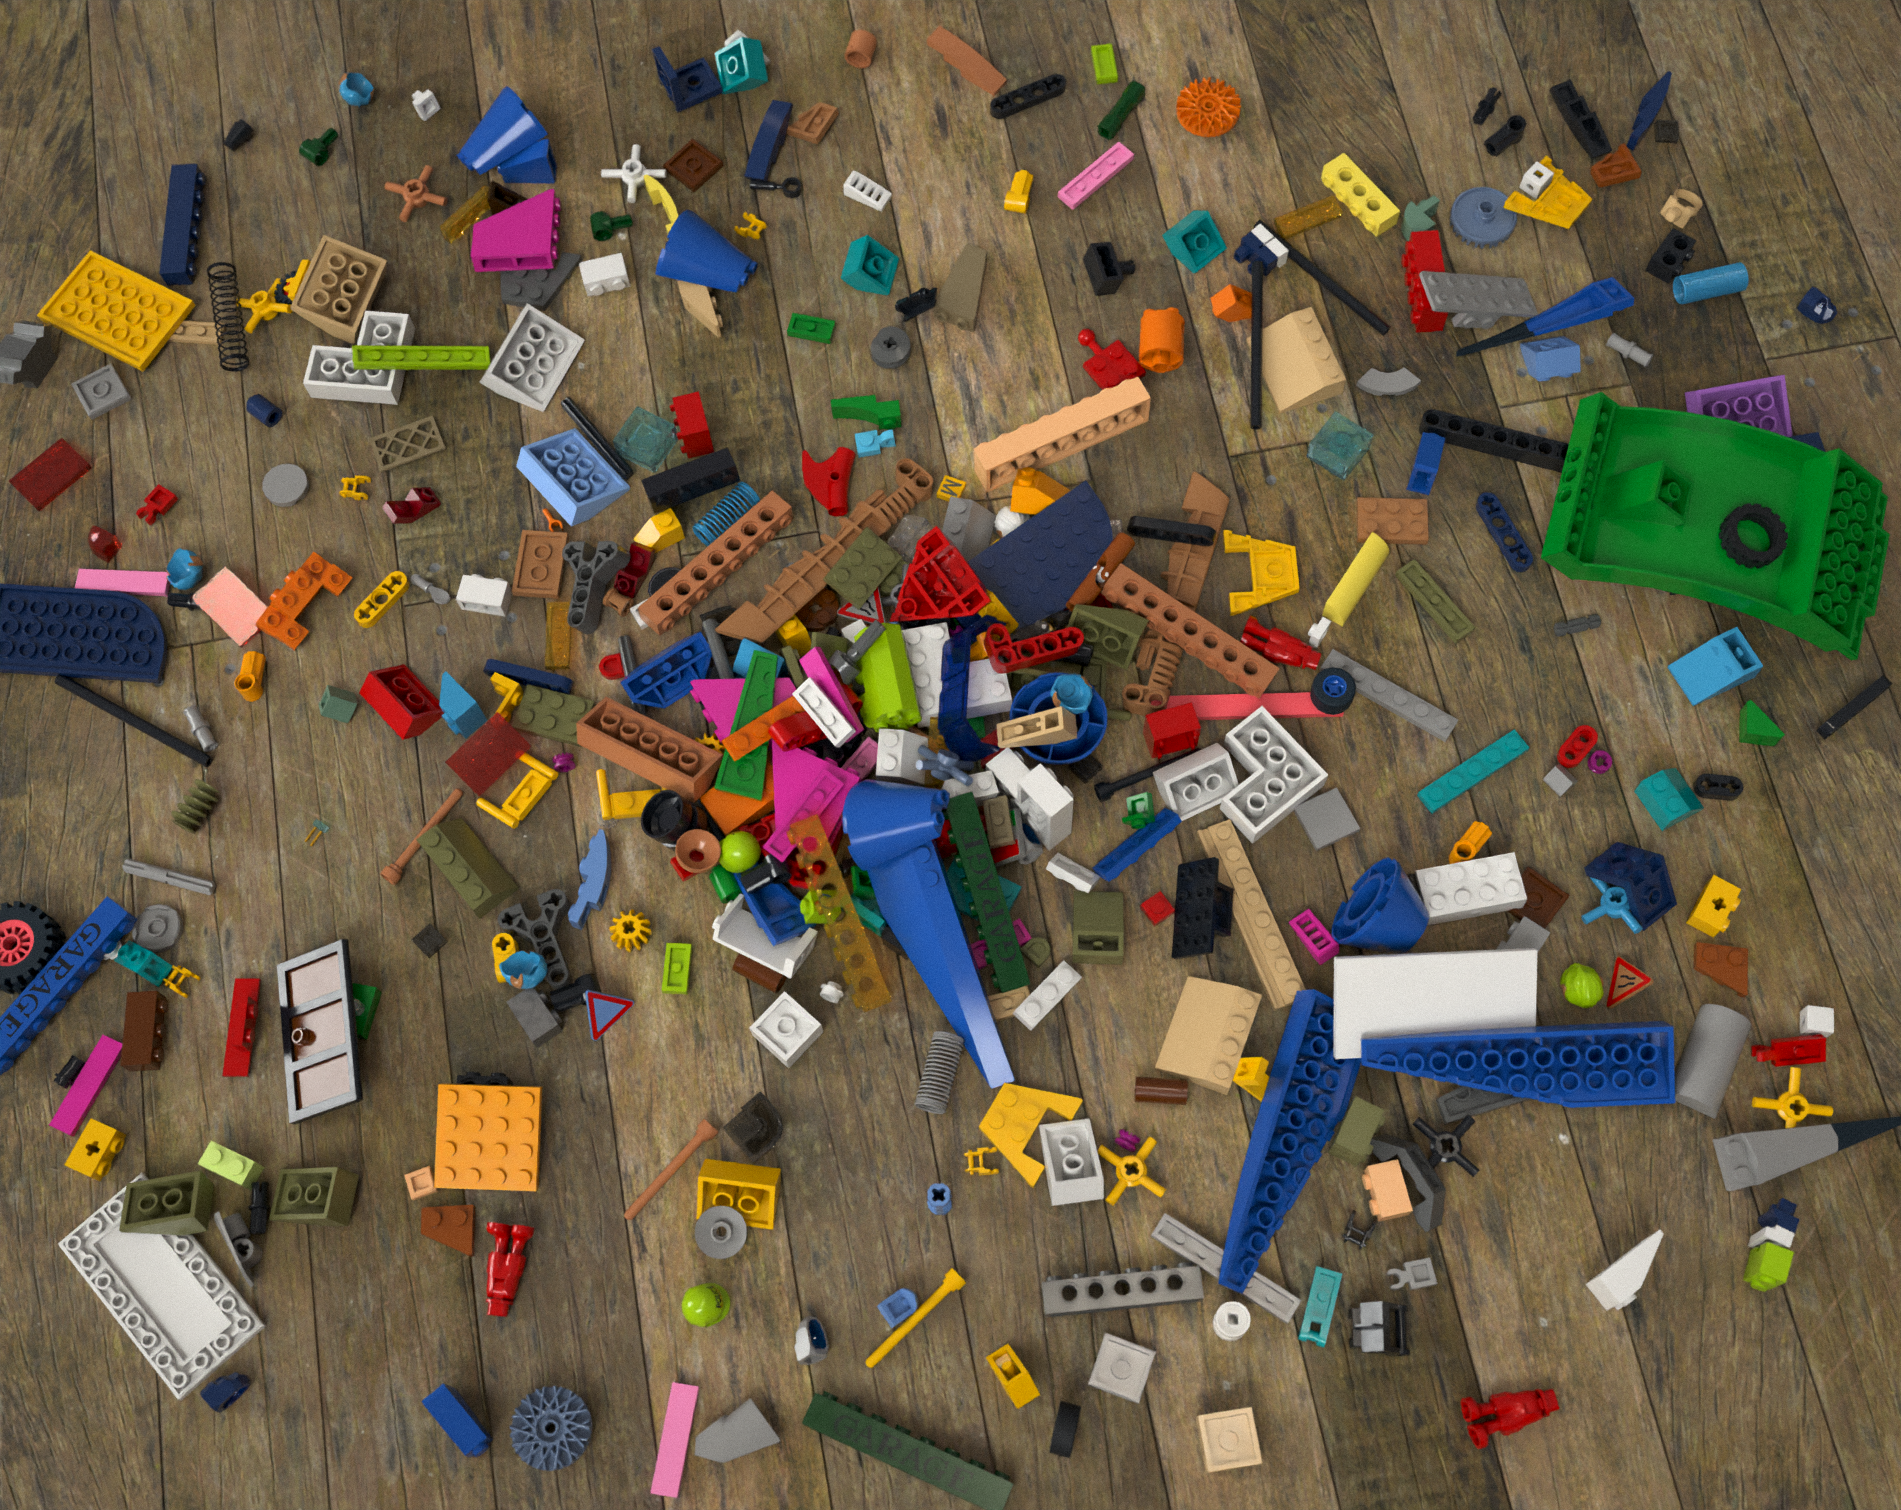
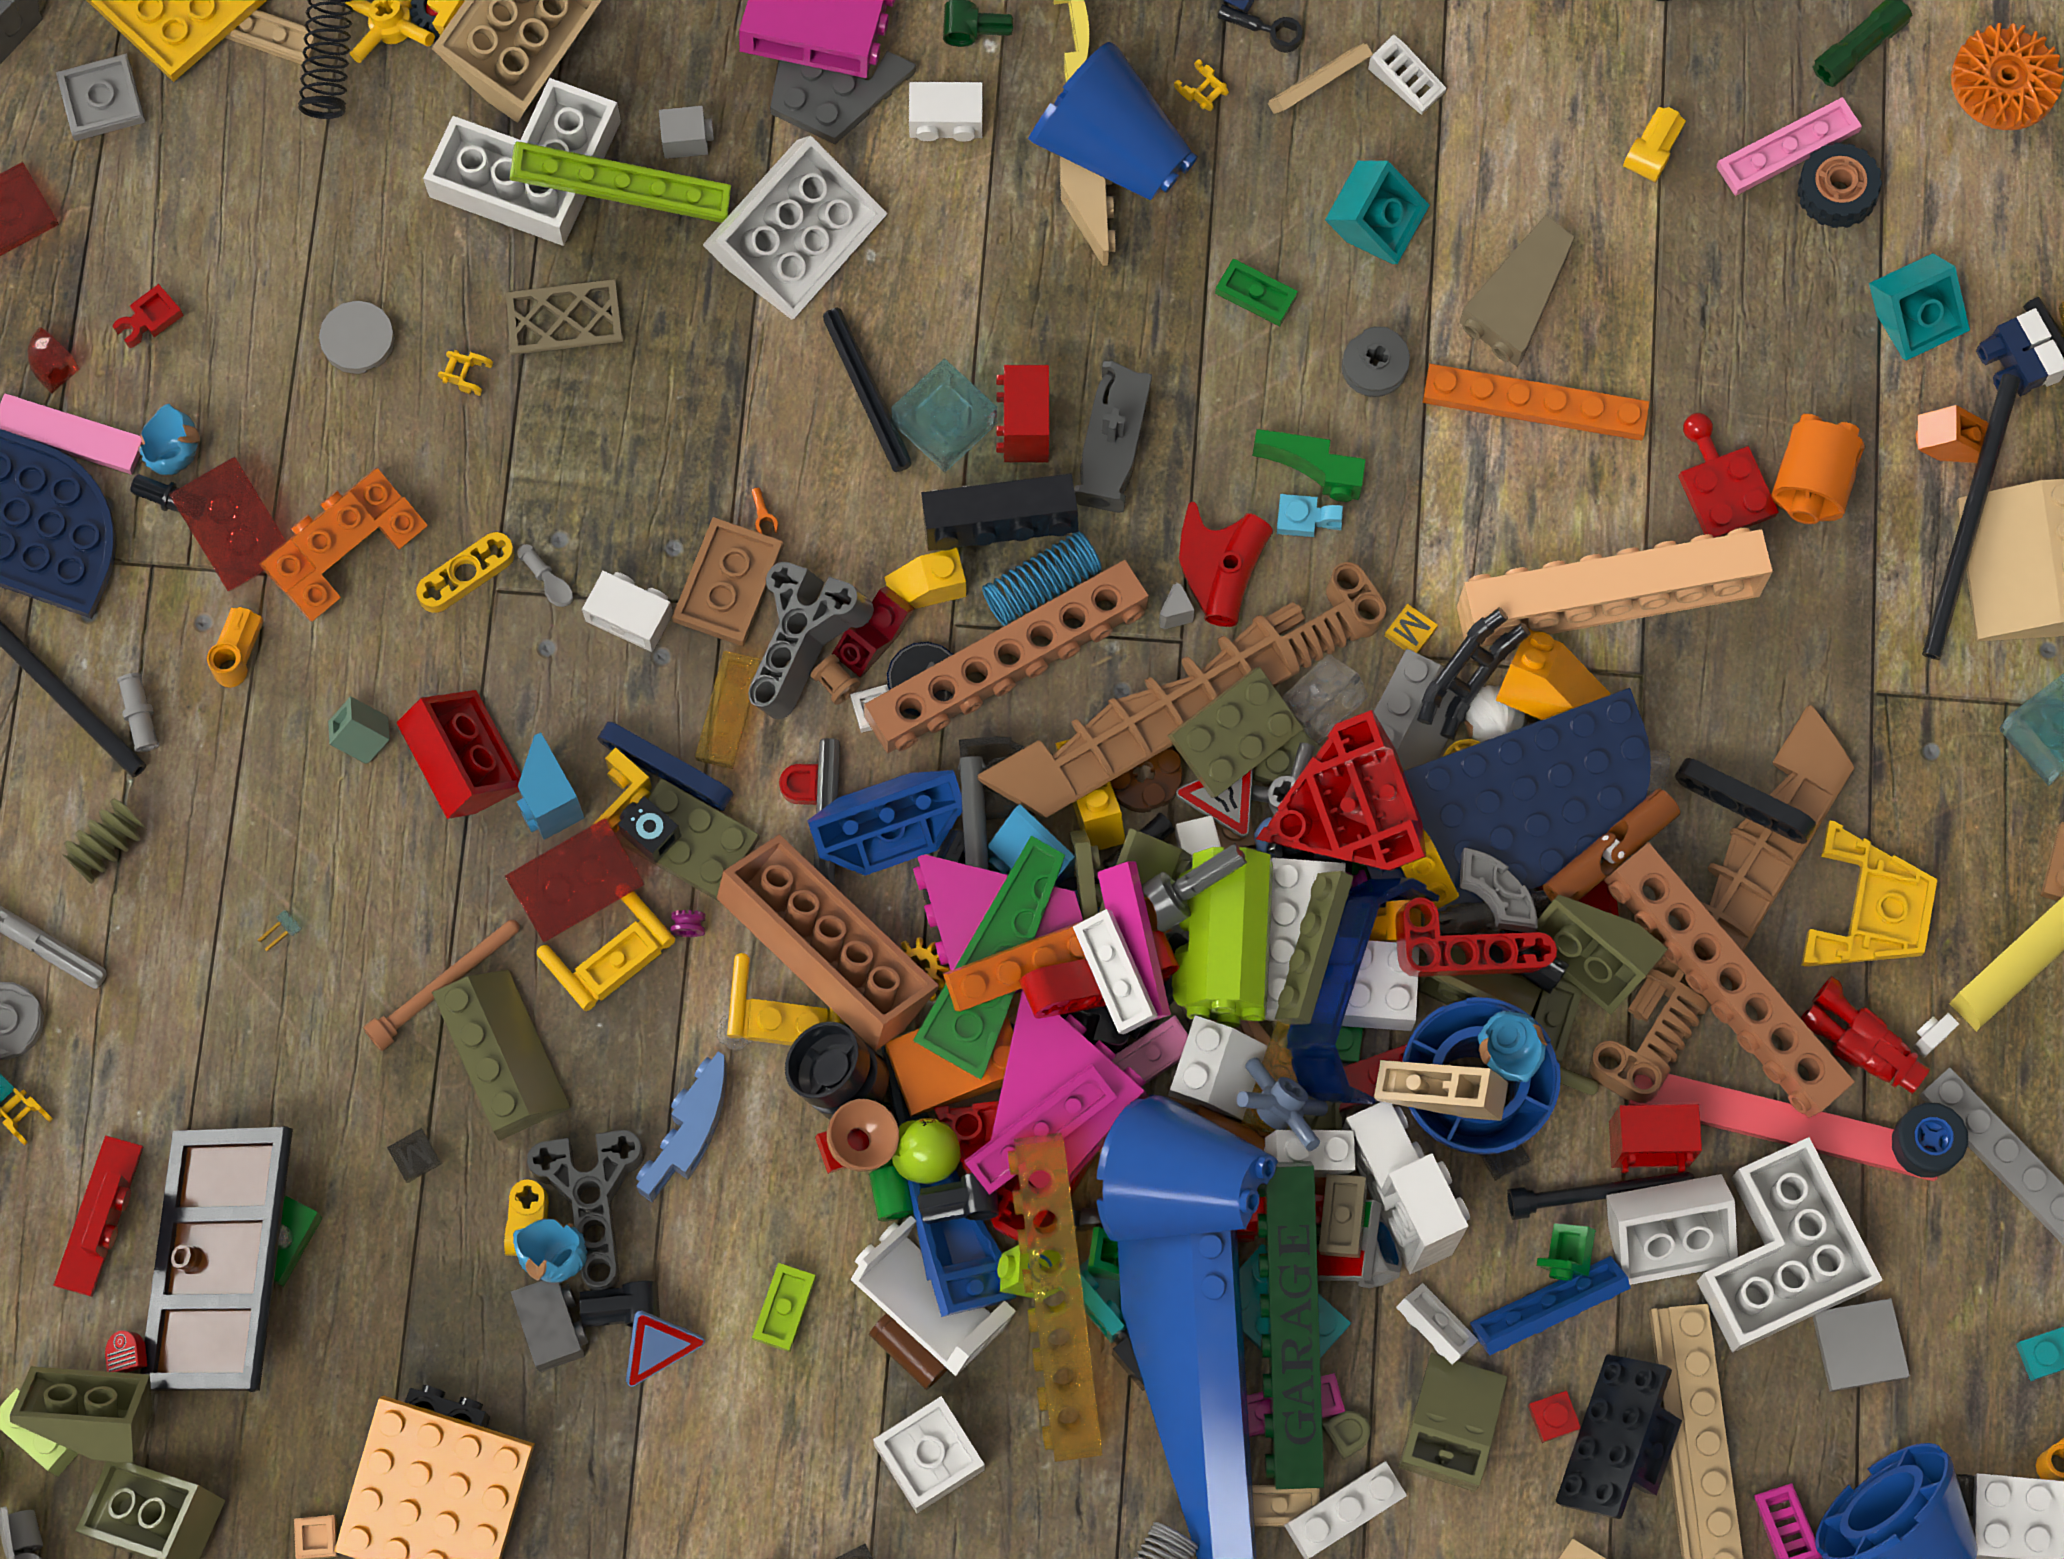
camera: 10 degrees right, 5 degrees up
dark blue brick [246,394,282,427] -> none
black axle [248,1181,270,1235] -> none
dark red slope [382,487,441,524] -> none
light blue slope [516,428,630,527] -> none
yellow gear [609,909,652,952] -> none
white plate [820,981,844,1003] -> none
black hinge [895,287,937,322] -> none
black brick [1083,242,1135,296] -> none
none -> olive slope [10,1366,153,1463]
none -> red tile [105,1331,147,1373]
none -> black brick [618,796,681,864]
none -> light grey brick [659,106,714,159]
none -> dark grey piece [1074,361,1152,513]
none -> light grey slope [1159,582,1194,629]
none -> tan tile [1268,43,1373,114]
none -> olive plate [1275,871,1353,1025]
none -> black piece [1417,607,1531,740]
none -> orange plate [1422,363,1649,441]
none -> light grey tile [1460,848,1538,933]
none -> black wheel [1797,143,1882,228]

